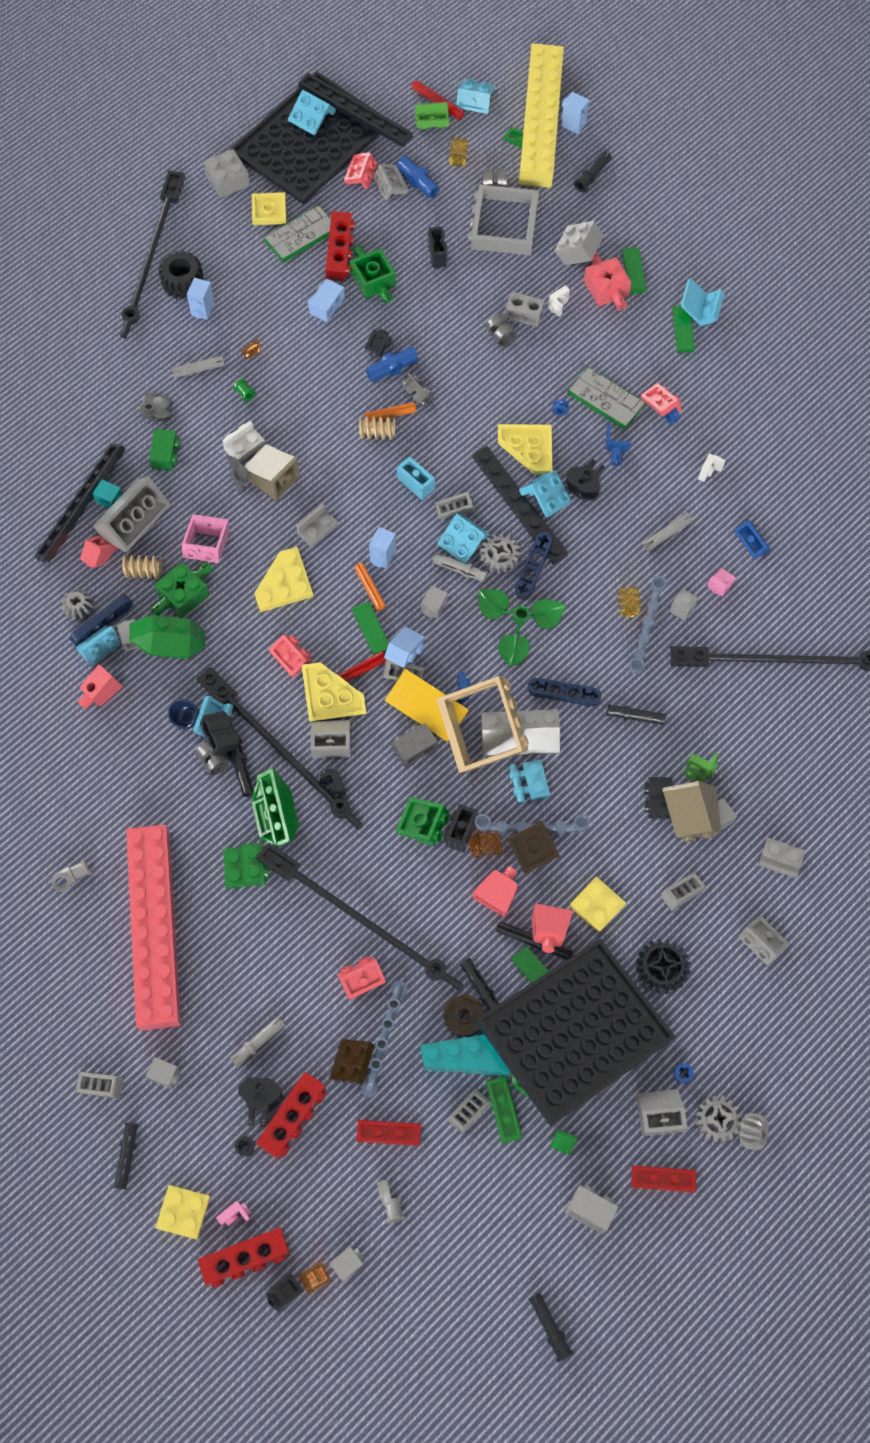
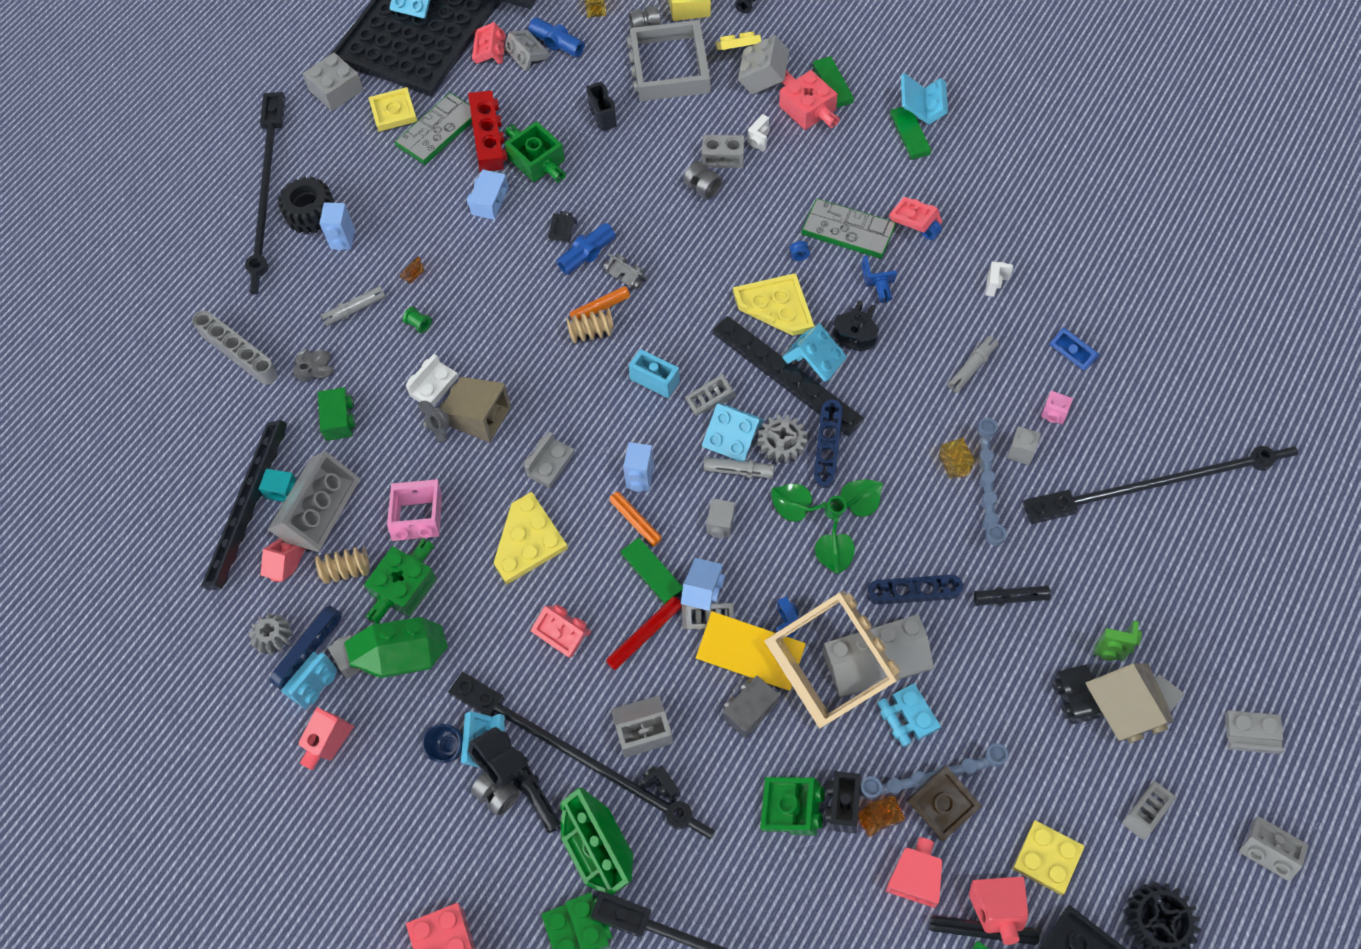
camera: 10 degrees left, 5 degrees down
light yellow plate [302,662,366,722] -> none
none -> light grey beam [192,310,278,385]
none -> light yellow plate [716,31,761,50]

